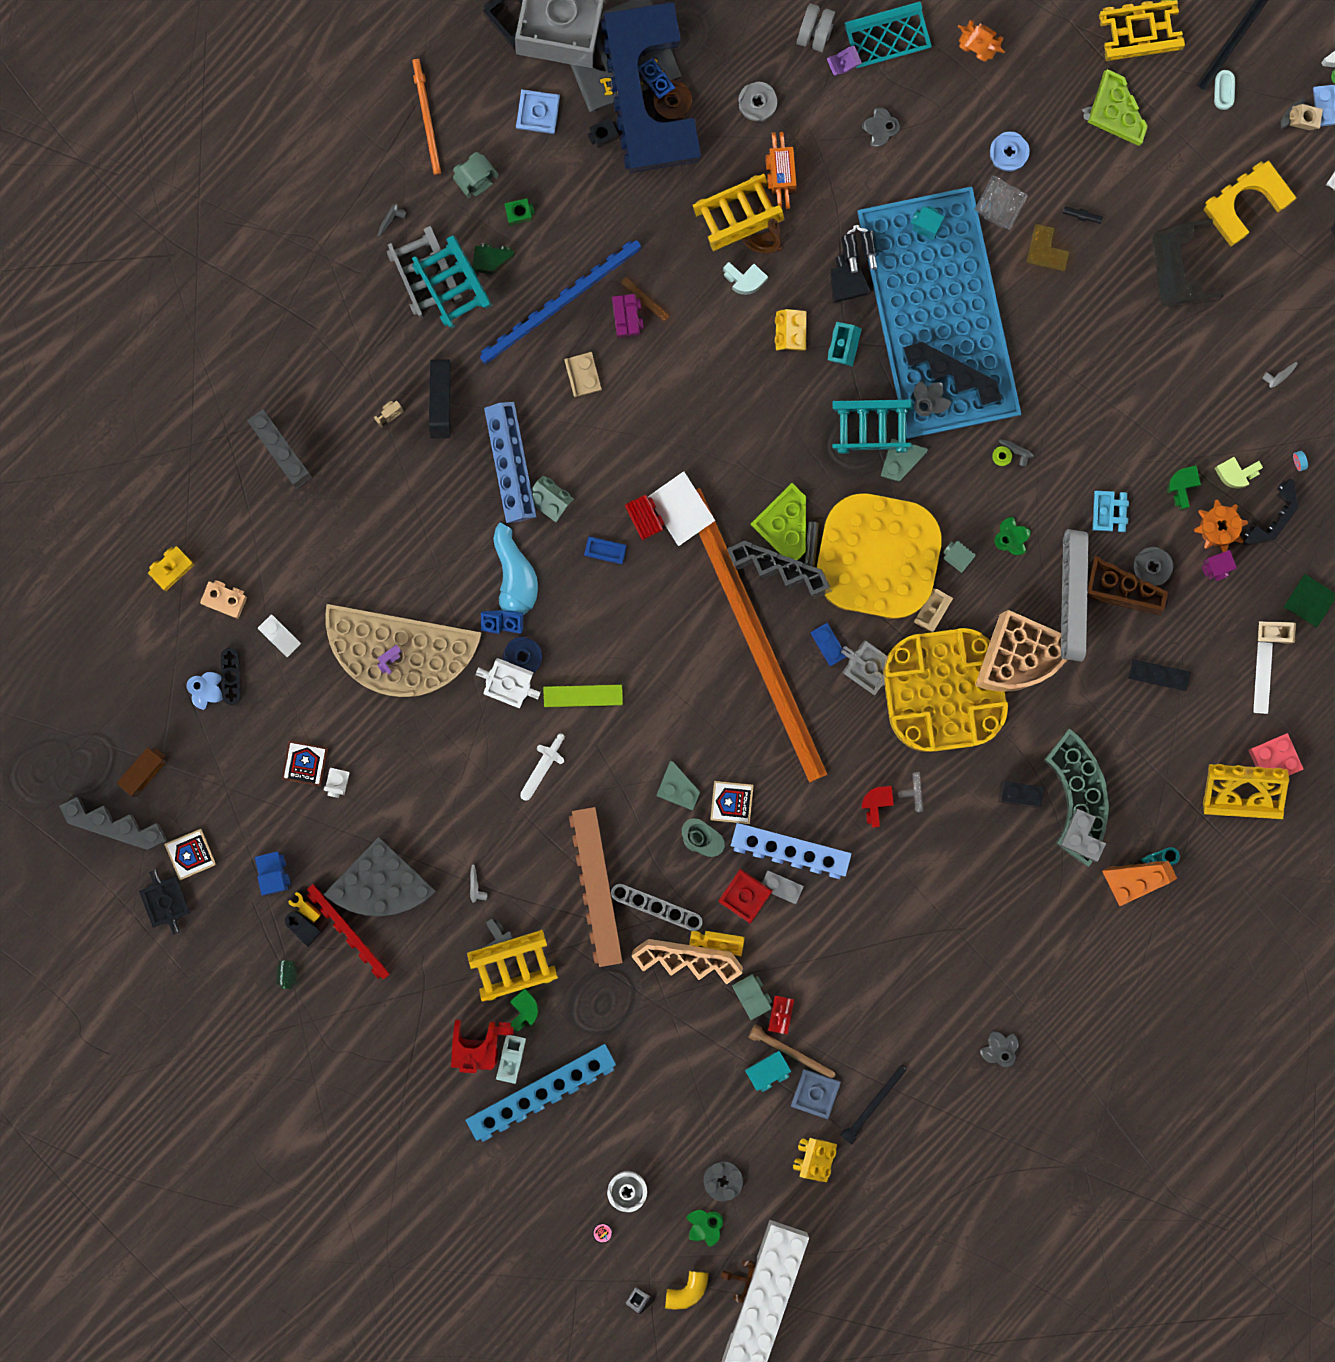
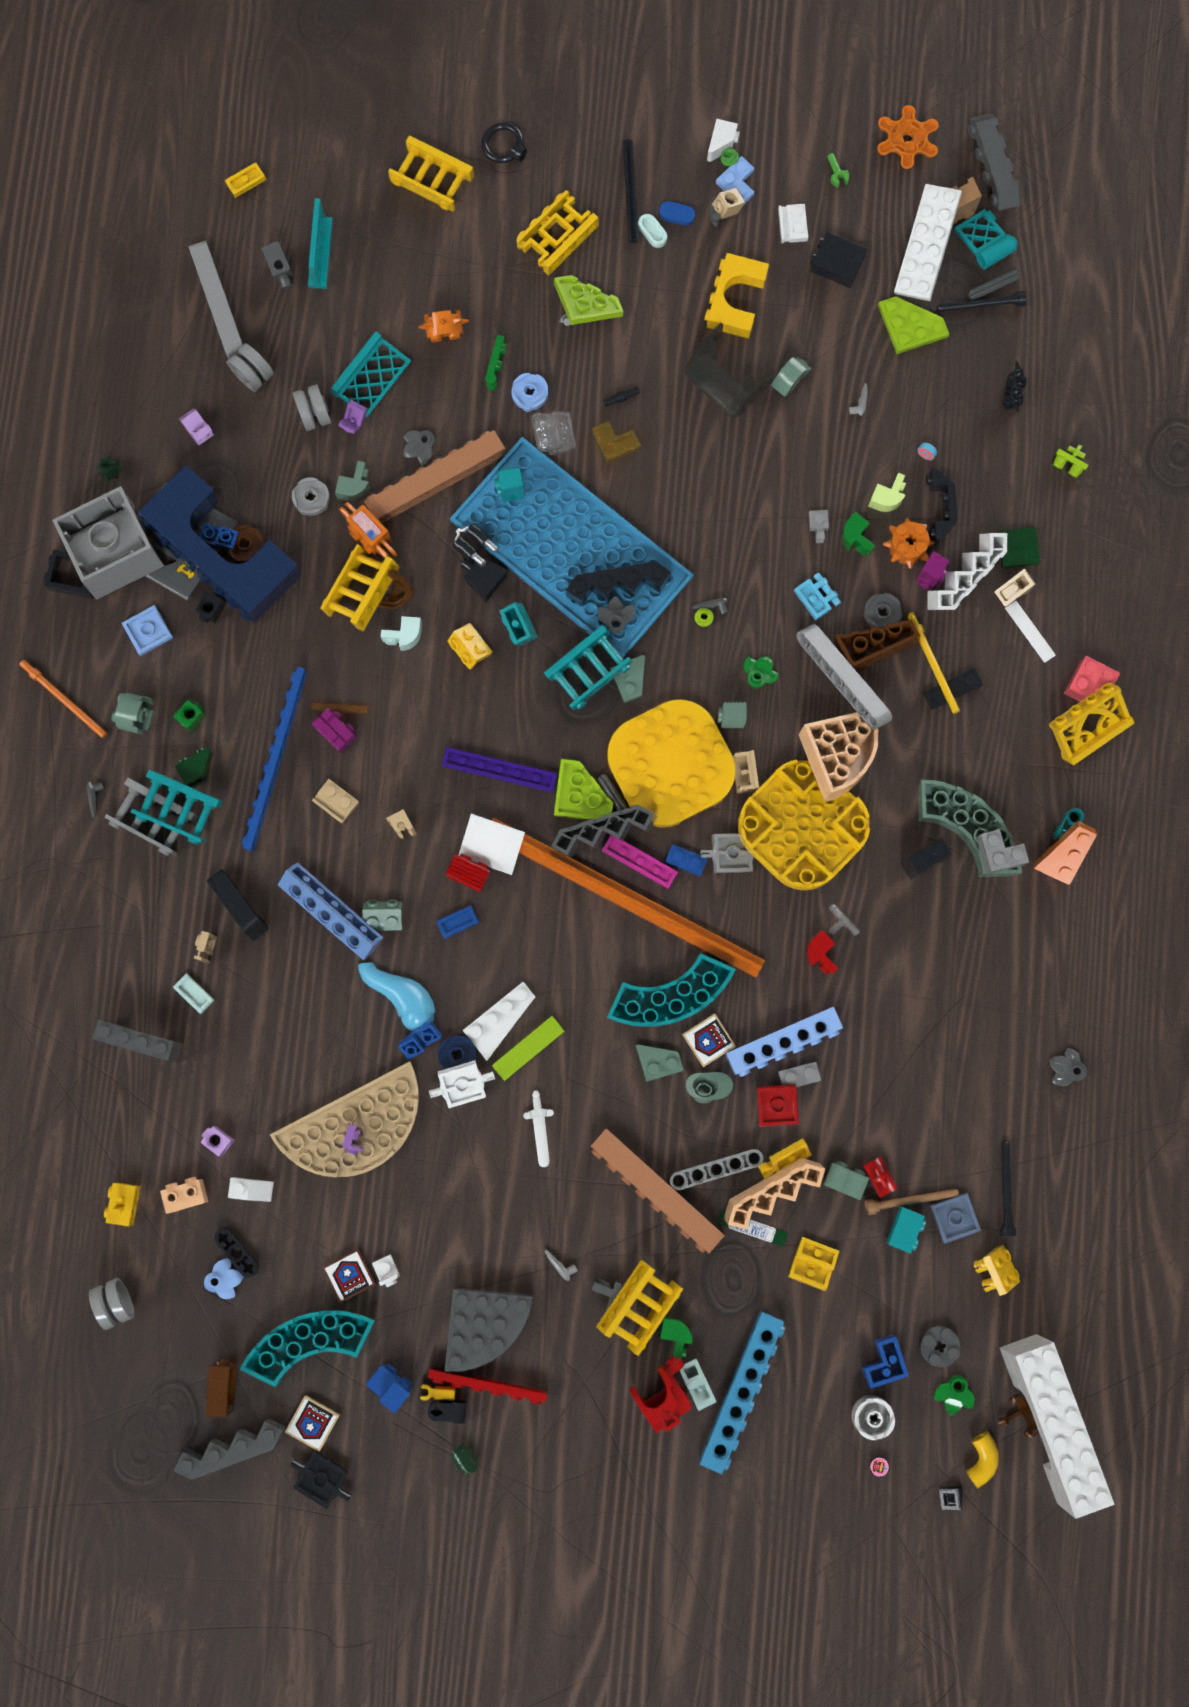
camera: 40 degrees left, 5 degrees down
none -> light grey wheel [89,1278,134,1330]
none -> light aqua tile [173,973,215,1014]
none -> lavender brick [201,1126,235,1157]
none -> teal brick [240,1310,375,1387]
none -> sand green brick [335,461,370,502]
none -> nougat brick [364,430,506,524]
none -> tan hinge [386,809,416,839]
none -> dark purple plate [442,747,557,793]
none -> white wing [463,982,535,1061]
none -> green plate [485,335,508,391]
none -> dark pink plate [602,835,678,889]
none -> teal brick [607,953,736,1027]
none -> blue tile [659,201,695,226]
none -> sticker [716,1210,788,1247]
none -> sand green brick [771,357,812,397]
none -> yellow slope [788,1237,839,1291]
none -> light grey plate [808,510,829,543]
none -> blue brick [861,1334,909,1388]
none -> yellow bar [907,612,960,714]
none -> white brick [927,533,1007,610]

